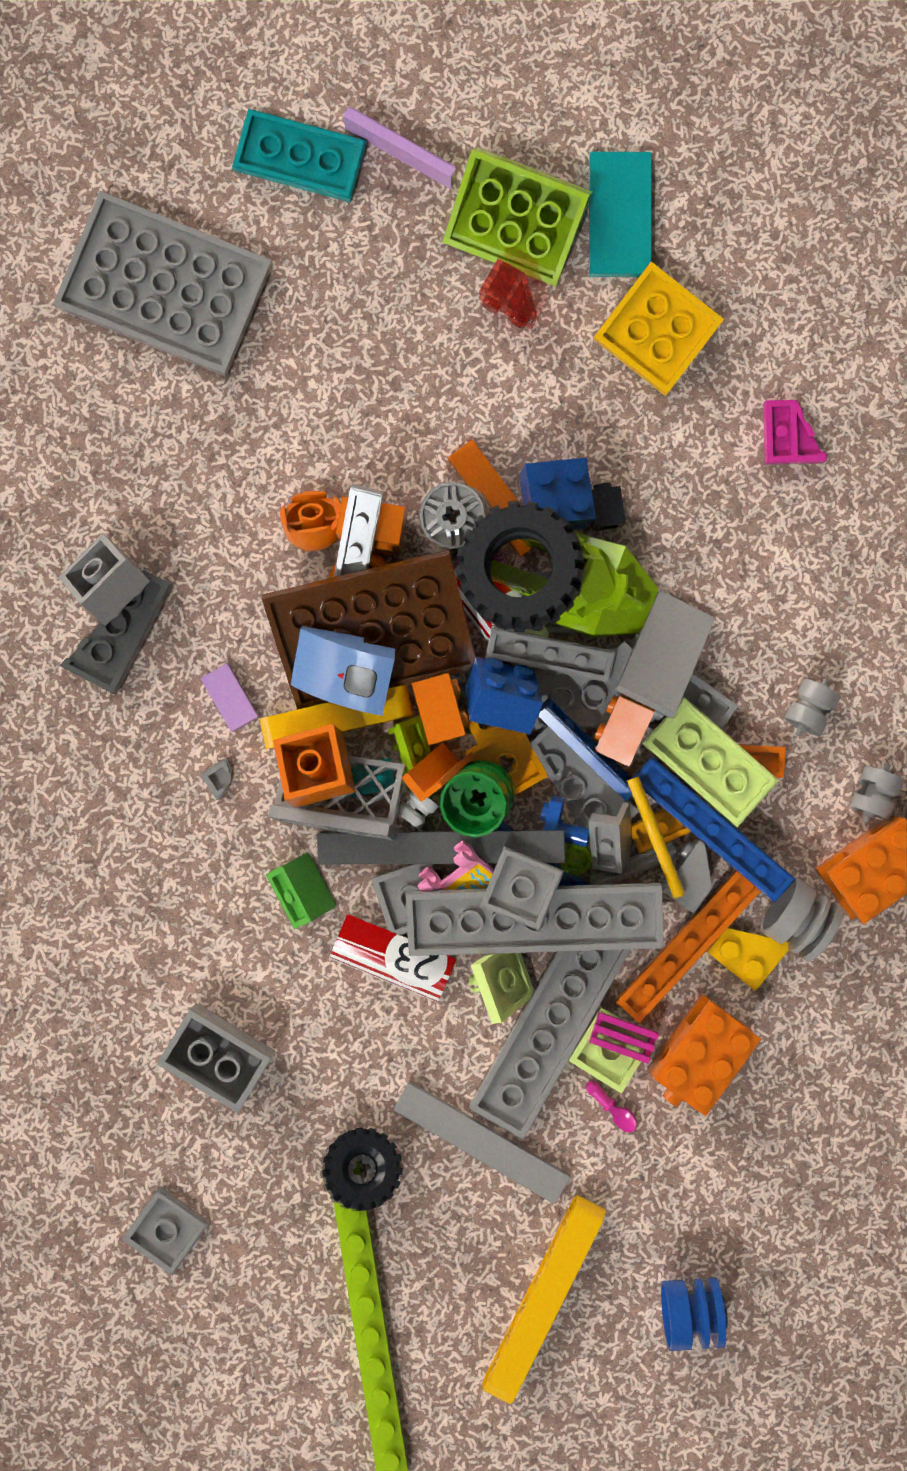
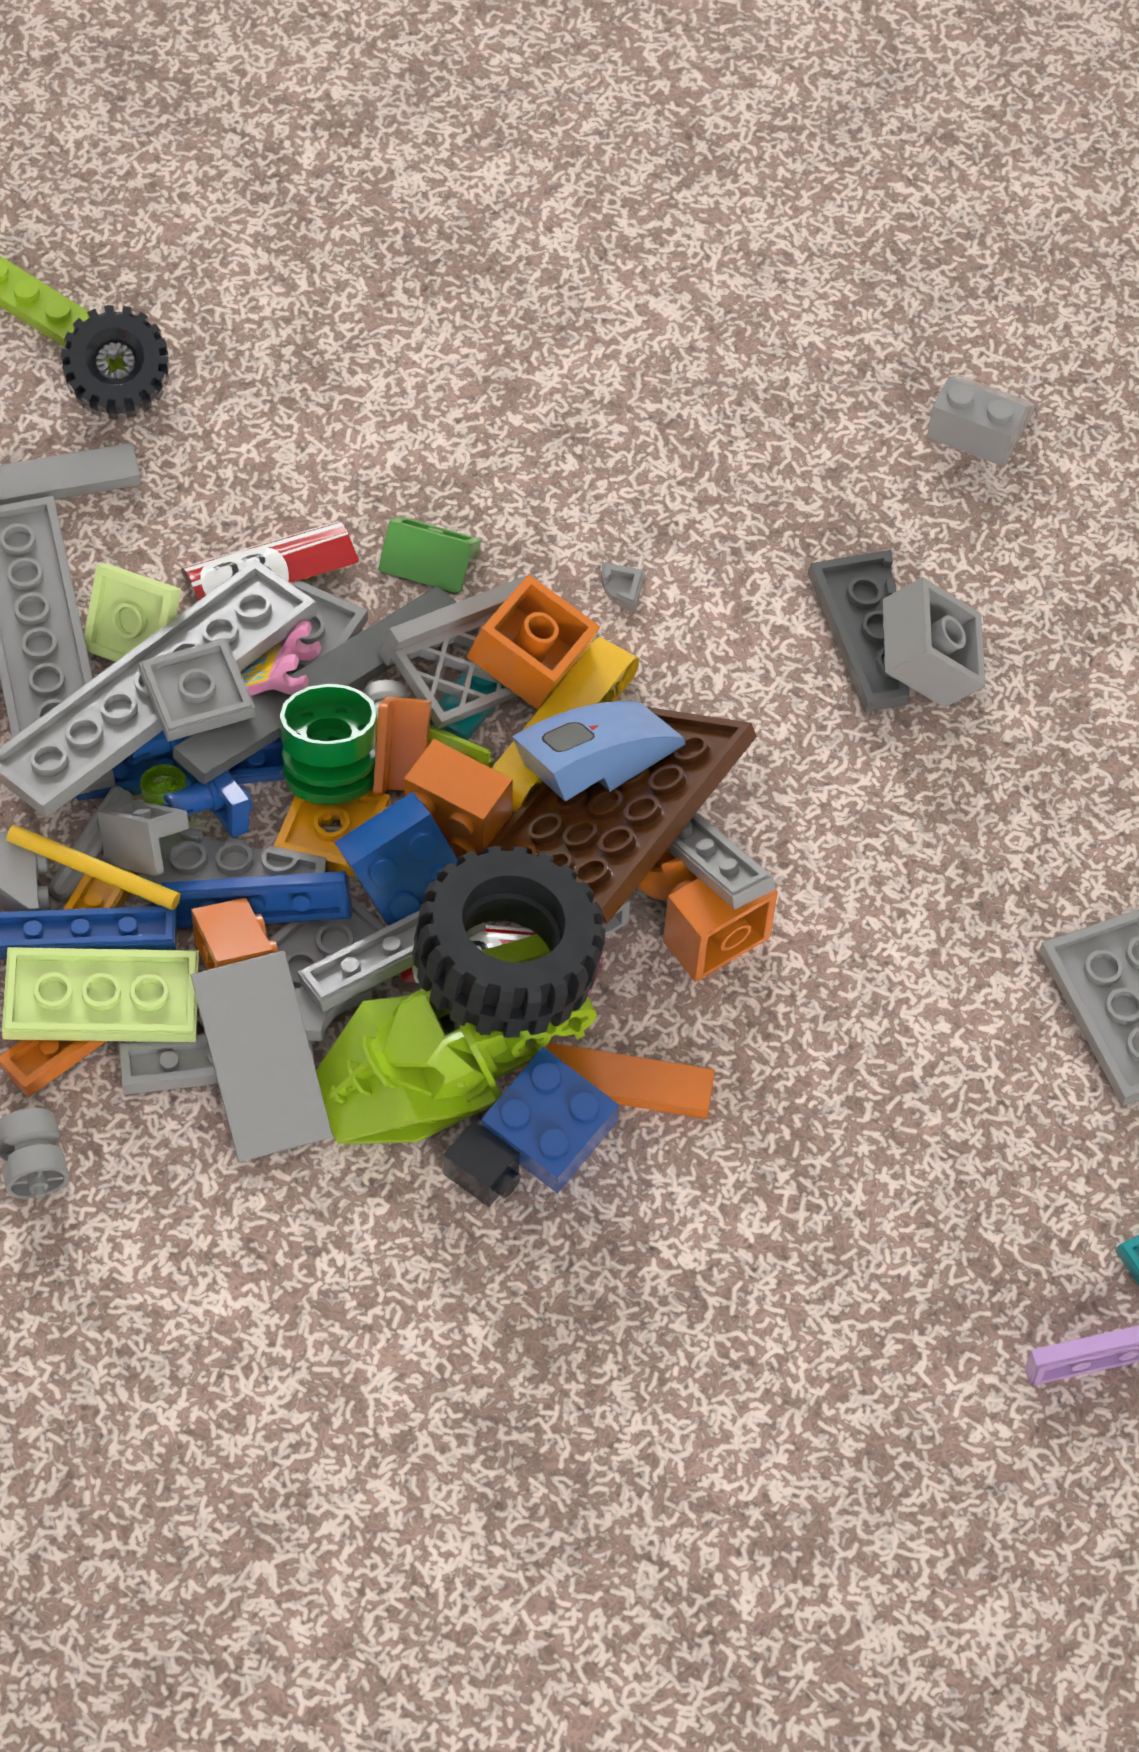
camera: 135 degrees right, 30 degrees down
light grey tile [122,1186,210,1276] -> none
light grey brick [157,1003,275,1113] -> none
lavender tile [200,663,259,732] -> none
orange cylinder [280,491,341,551] -> none
light grey wheel [419,482,492,550] -> none
lime slope [442,147,593,287] -> none
clear red slope [479,258,537,330] -> none
teal tile [589,152,651,277] -> none
yellow plate [593,262,724,396] -> none
dark pink wing [763,400,827,465] -> none

